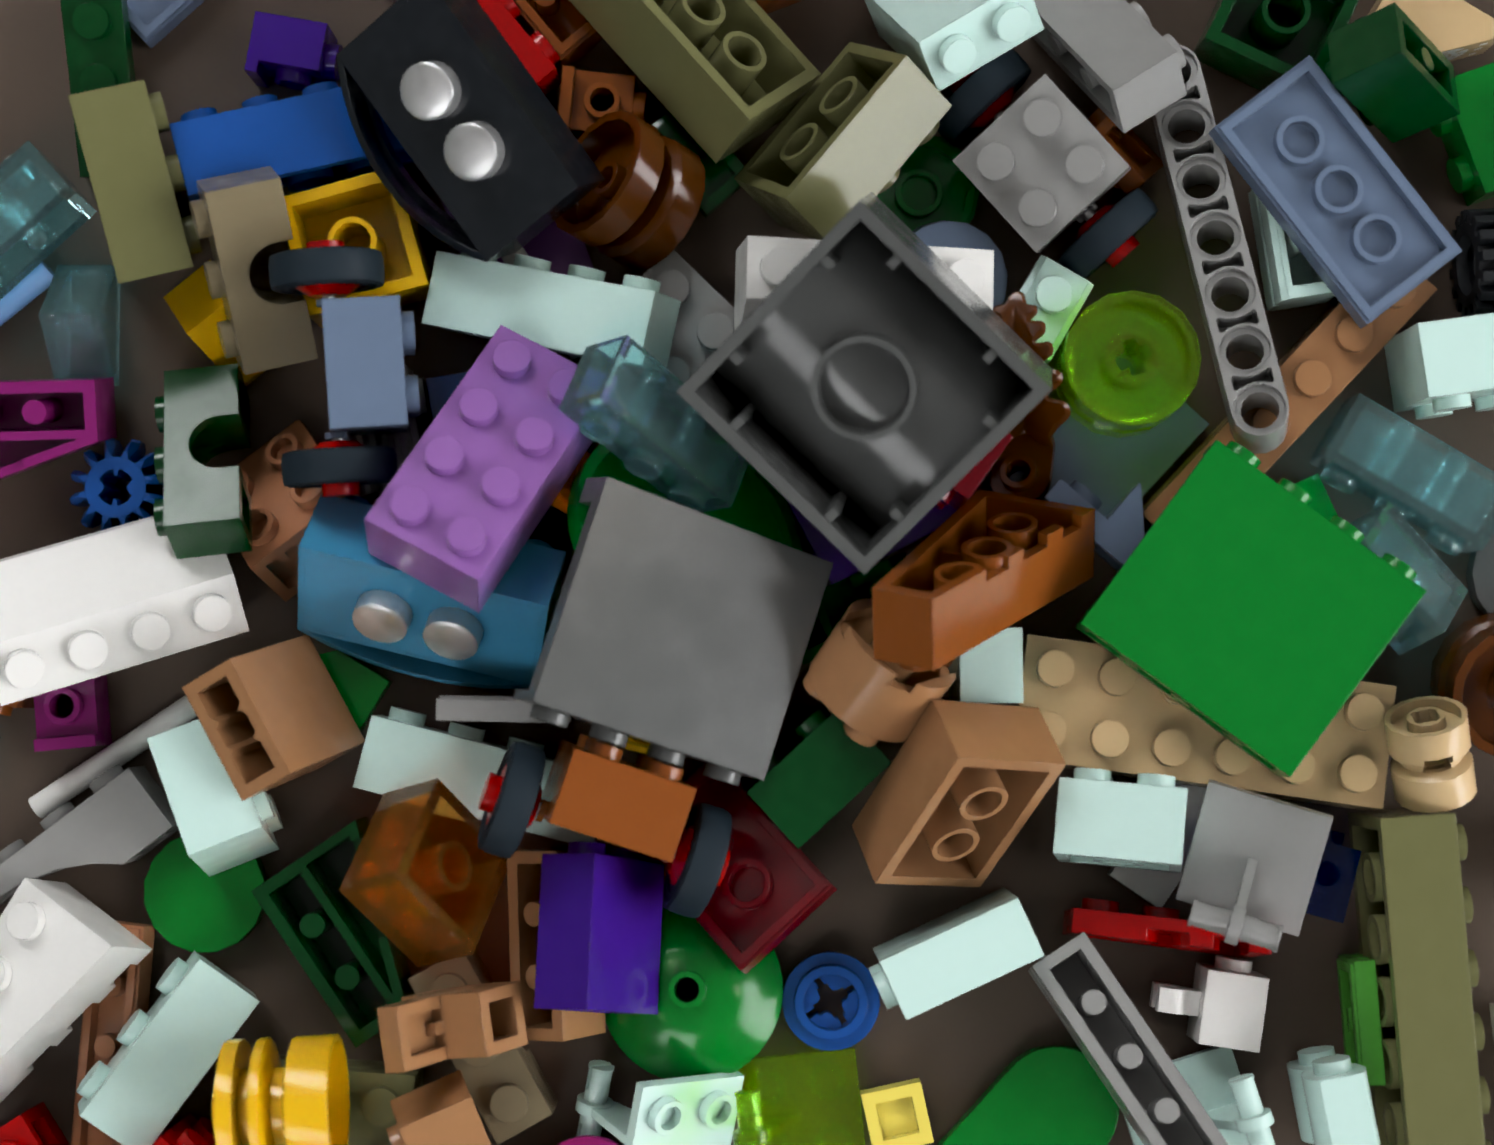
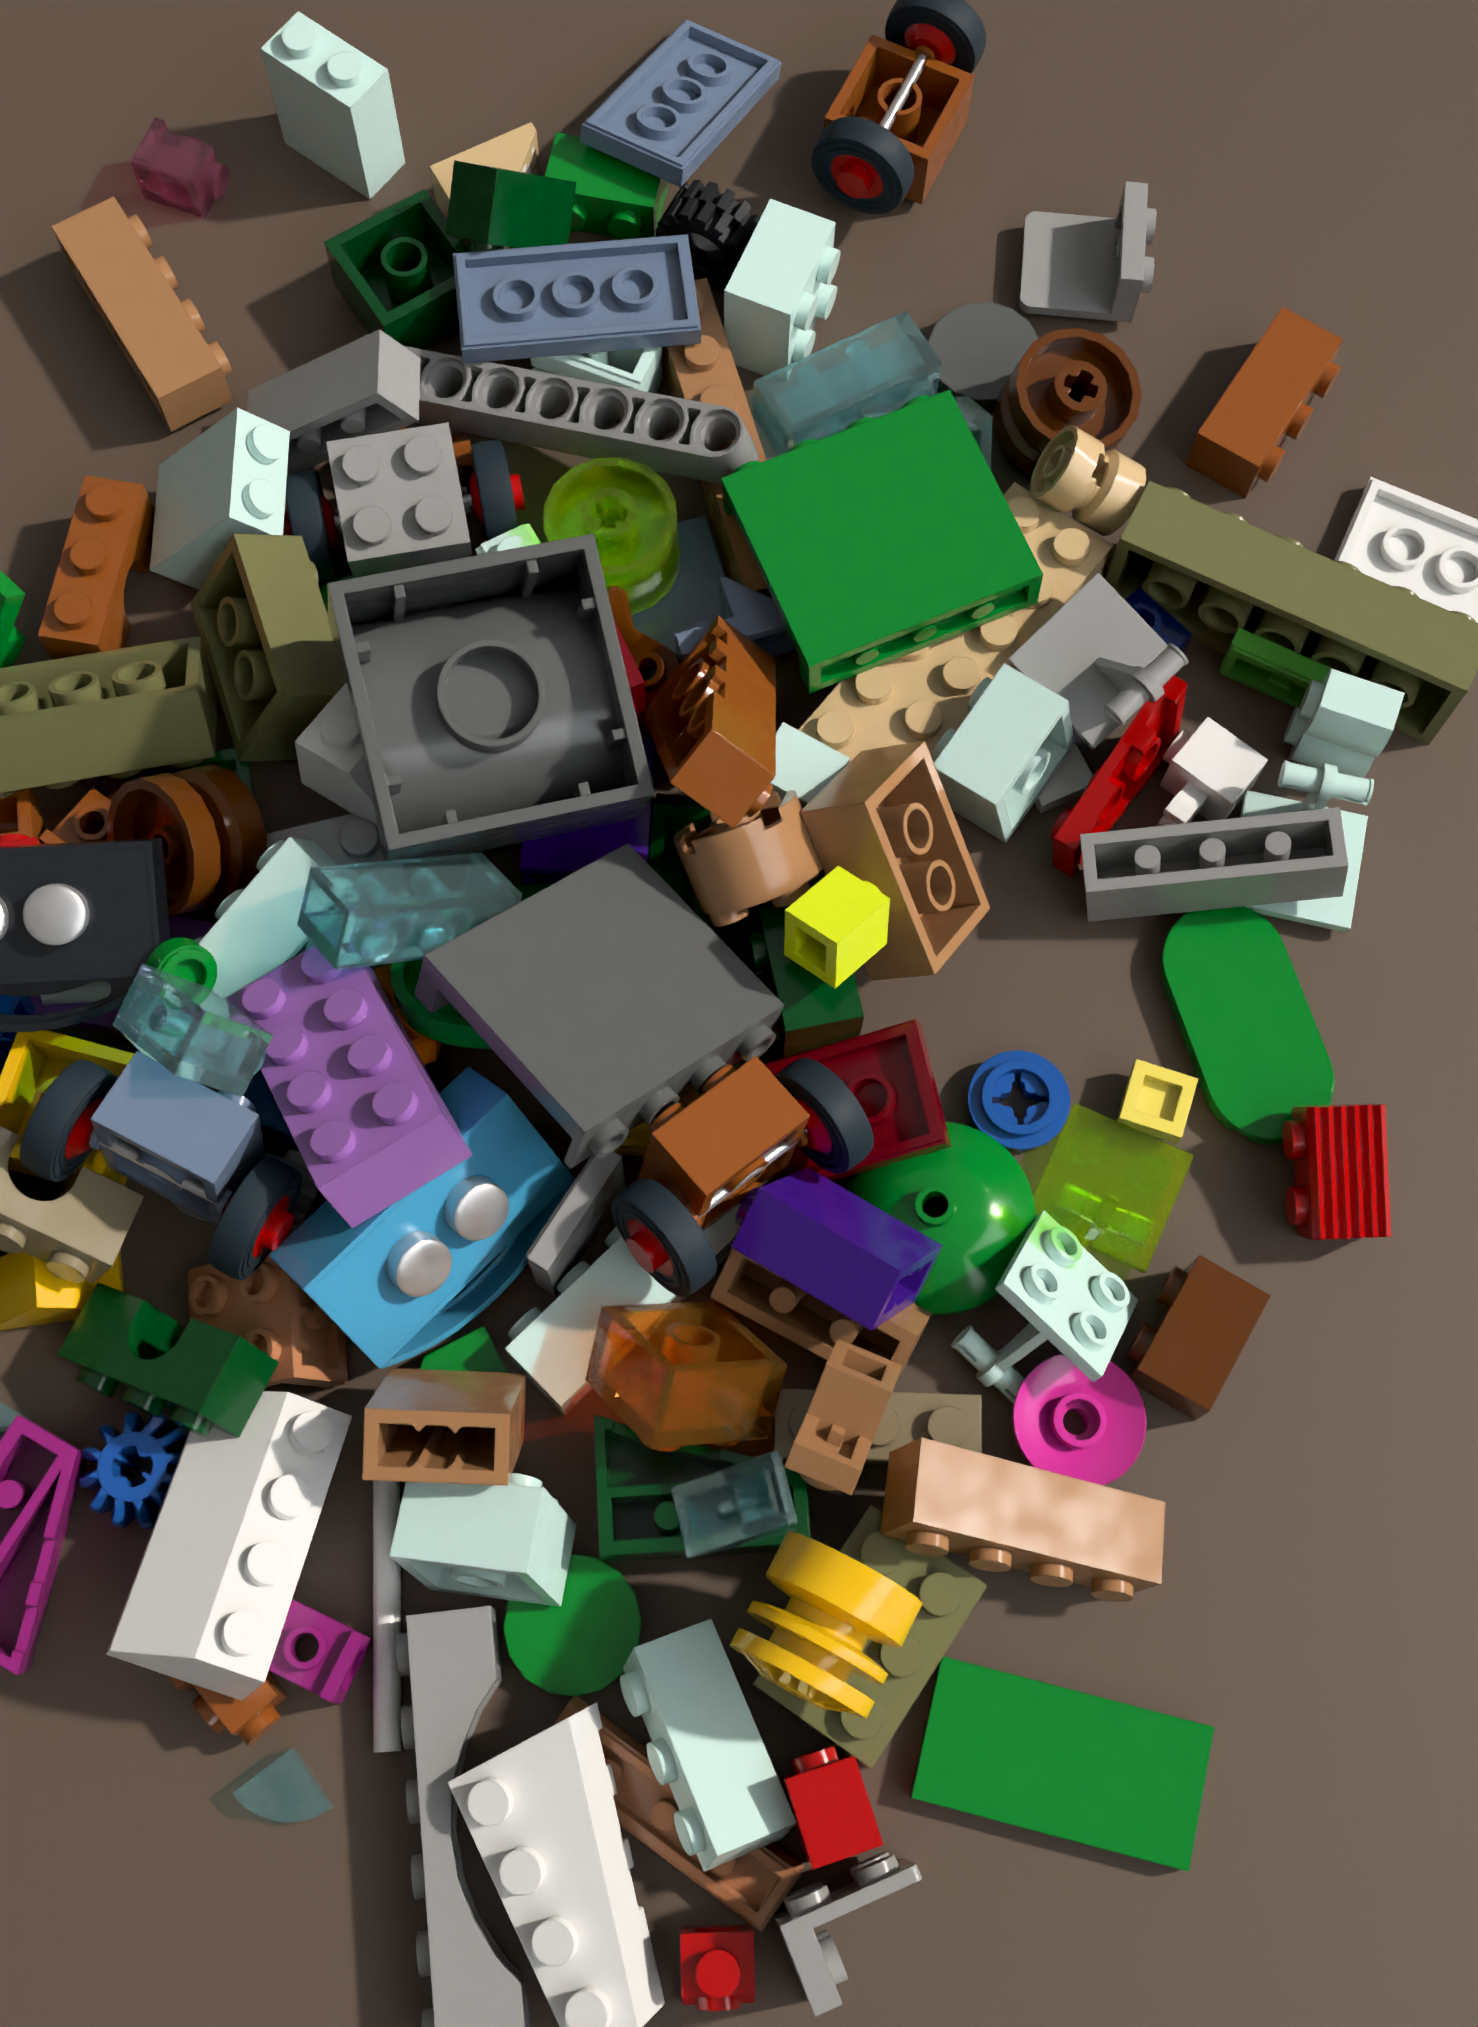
camera: 60 degrees left, 15 degrees down
light aqua brick [868,887,1045,1020] -> none
none -> clear light blue brick [112,963,273,1097]
none -> green tile [144,937,217,1009]
none -> clear light blue slope [671,1451,798,1558]
none -> neon yellow brick [784,866,890,989]

